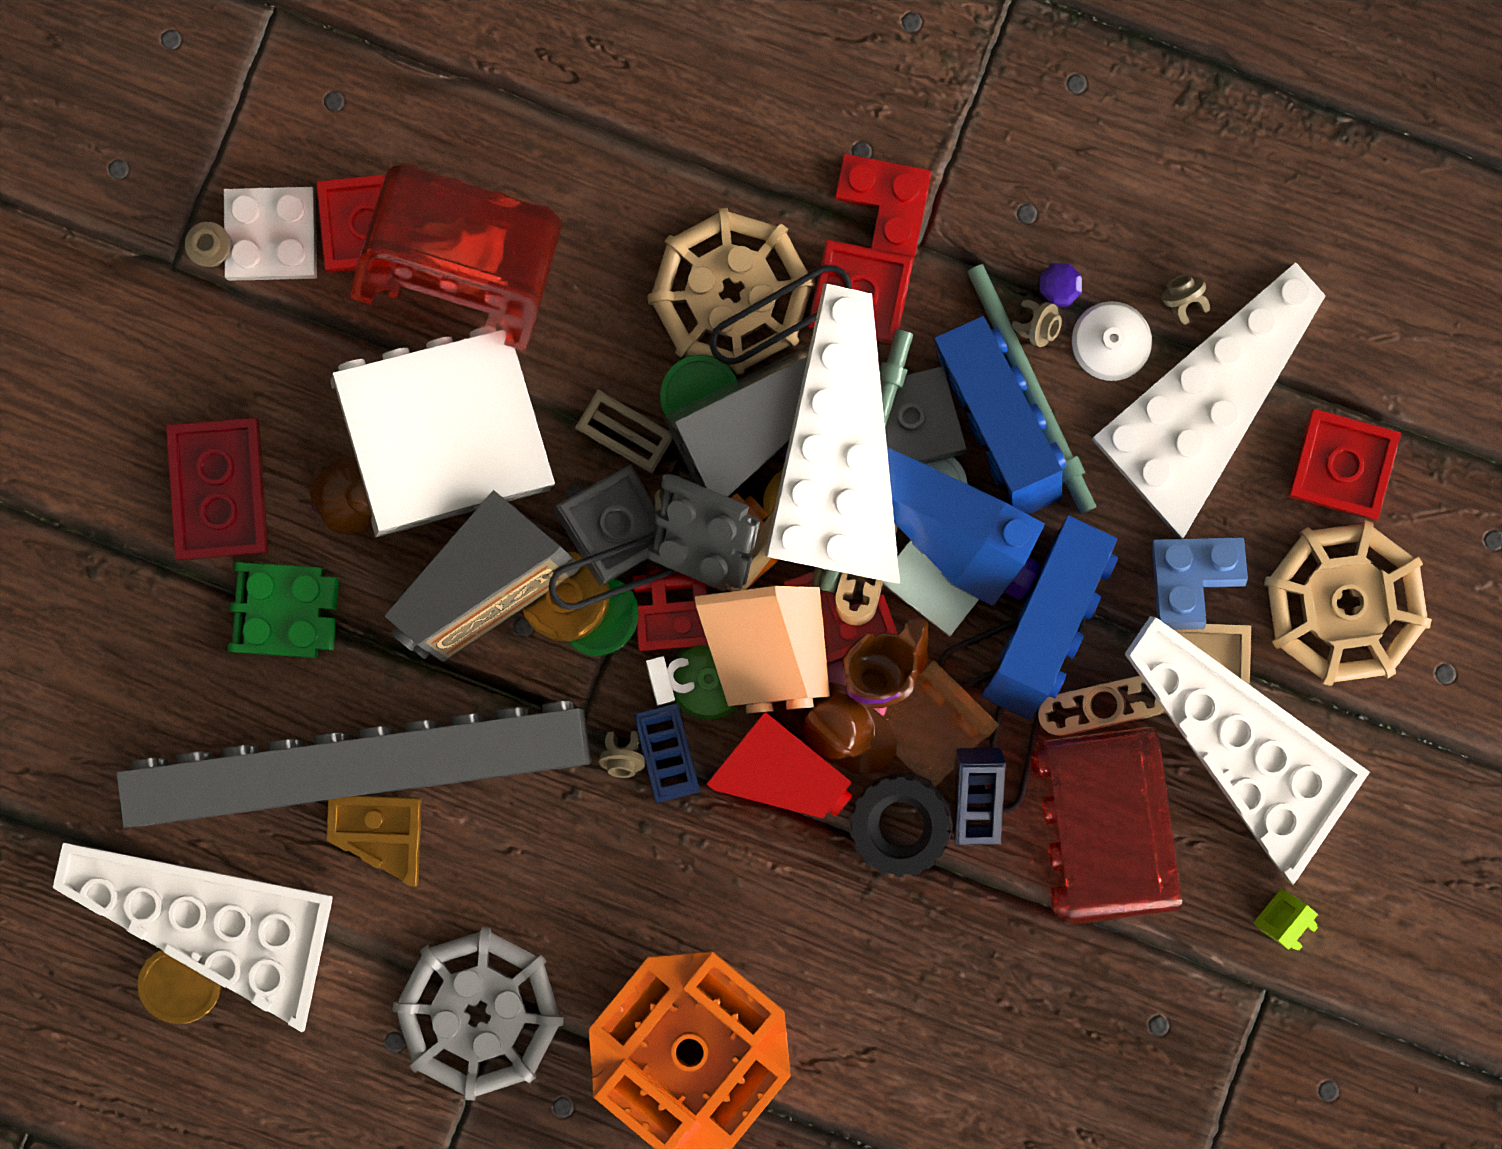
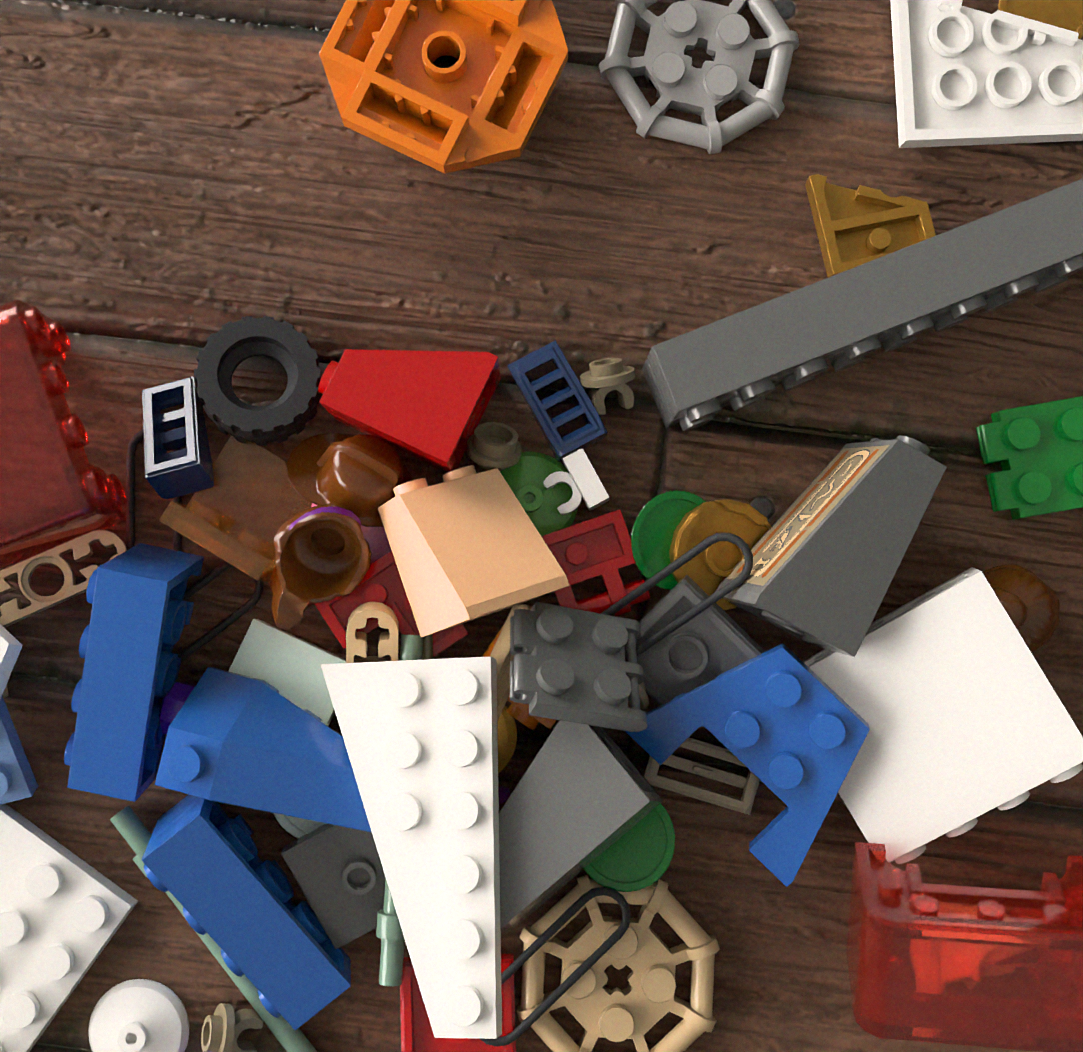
camera: 155 degrees right, 0 degrees up
none -> dark tan plate [466,422,522,471]
none -> blue wing [625,643,870,887]

